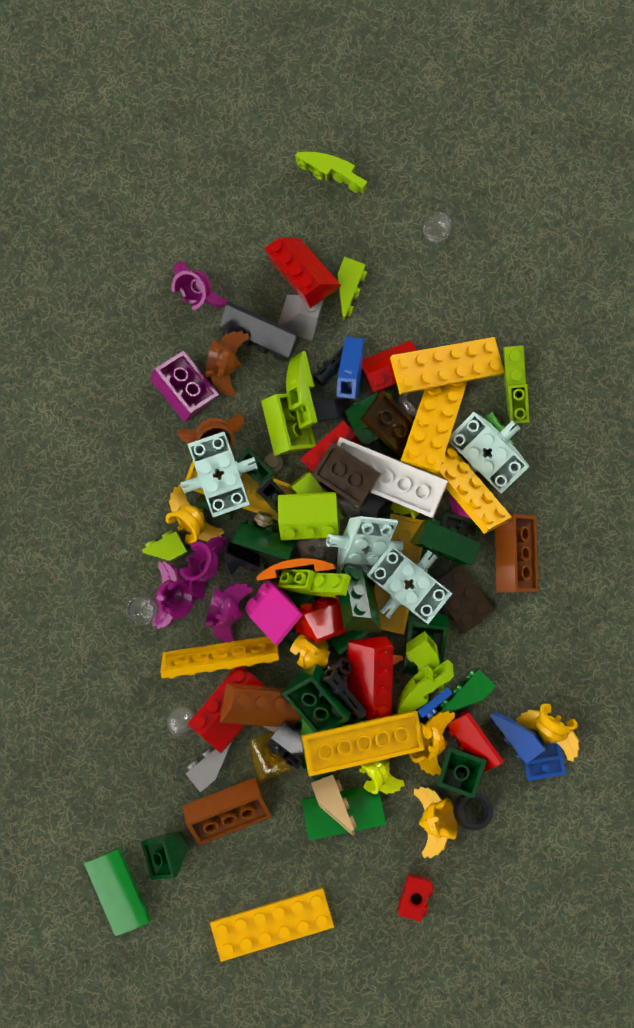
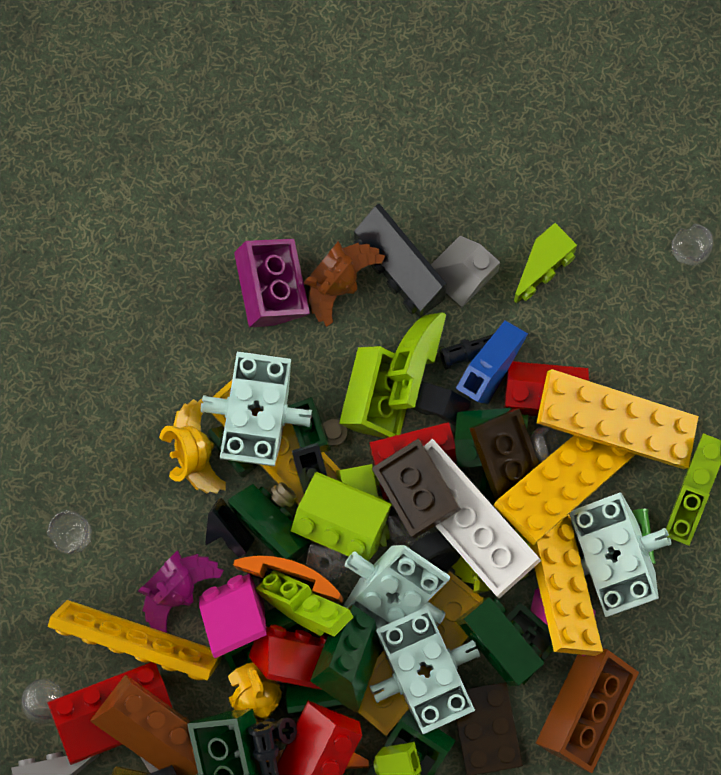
camera: 25 degrees right, 10 degrees down
lime slope [142,530,189,561] -> none
magenta helmet [152,560,195,629] -> none
magenta helmet [171,261,228,310] -> none
dark orange helmet [178,413,244,449] -> none
magenta helmet [179,536,229,601] -> none
red slope [264,237,341,308] -> none
lime slope [295,152,367,194] -> none

